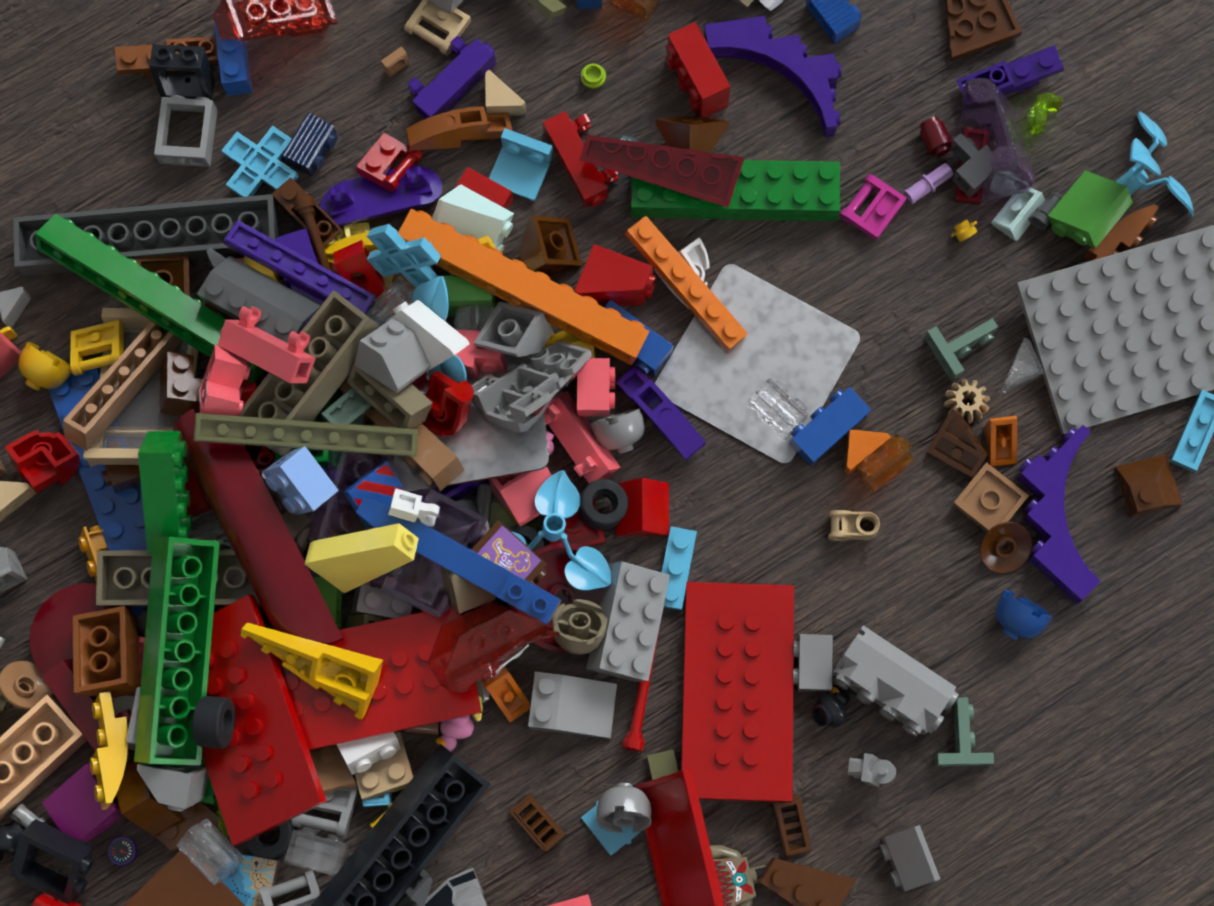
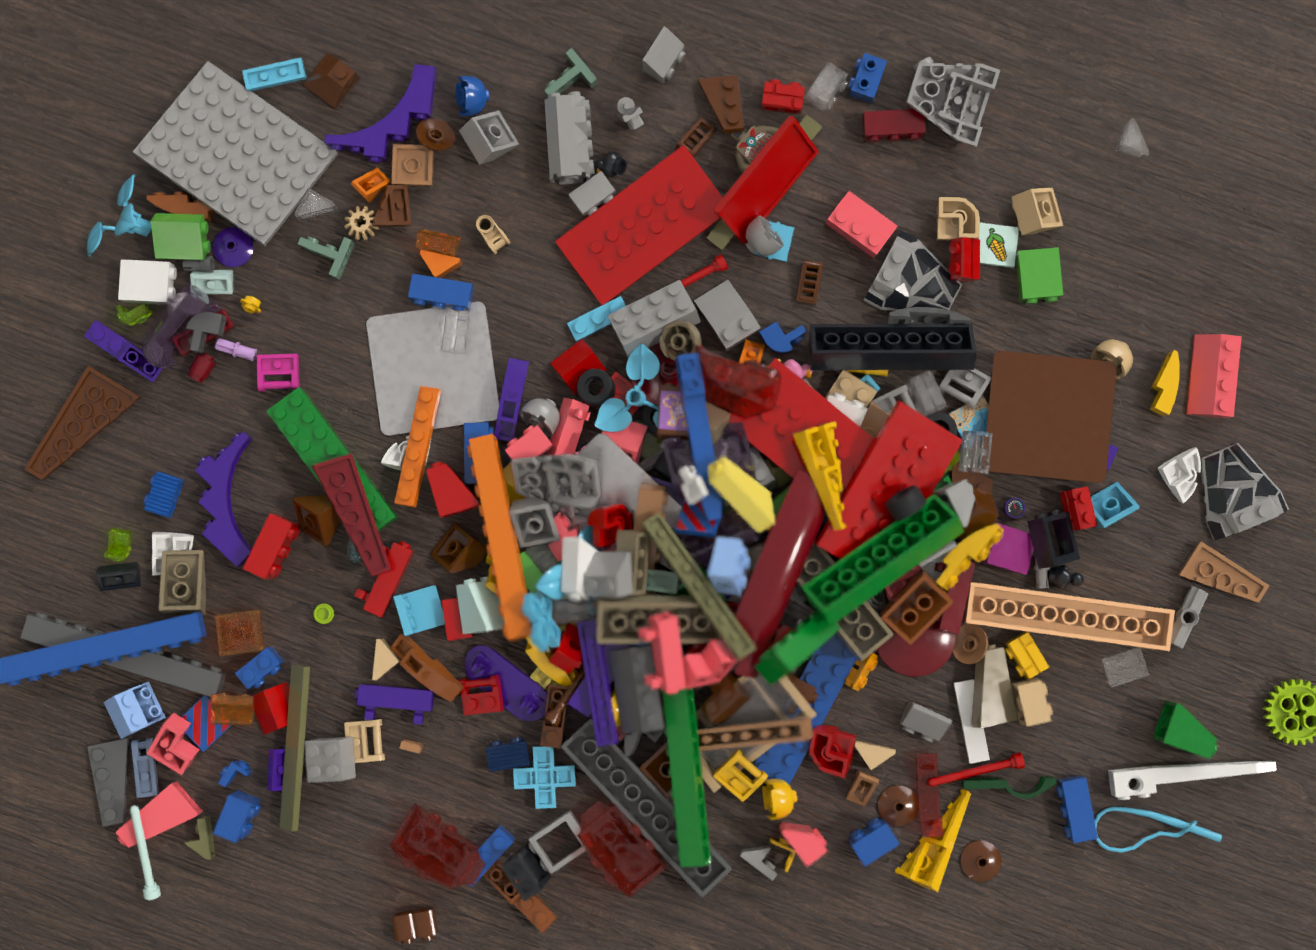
camera: 130 degrees left, 10 degrees up
none -> white brick [118,260,177,305]
none -> dark purple dish [213,227,253,267]
none -> light grey slope [459,111,519,165]
none -> clear red slope [577,801,667,898]
none -> blue brick [758,322,806,354]

